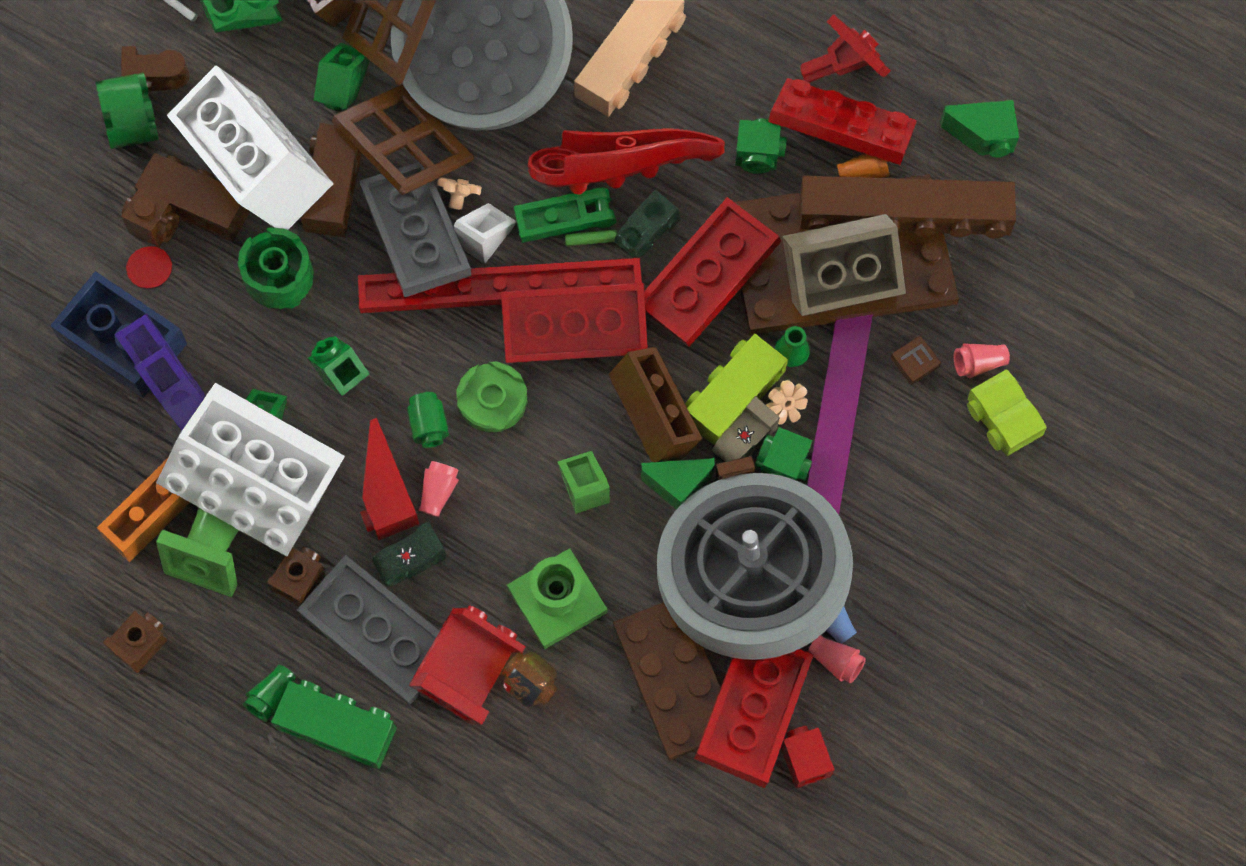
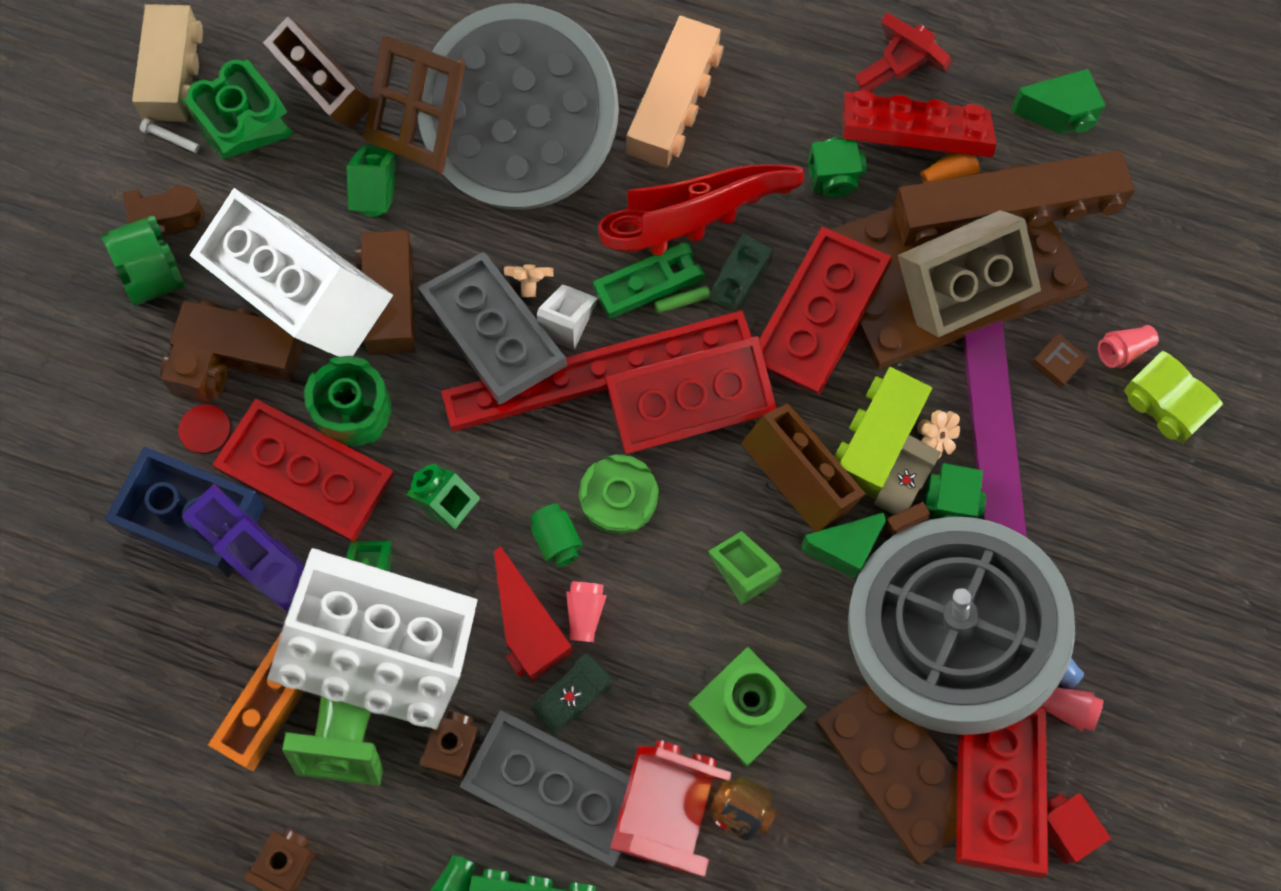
camera: 15 degrees left, 0 degrees up
reddish brown window [332,84,474,195] -> none
green cone [775,326,810,367] -> none
none -> red plate [212,398,395,543]

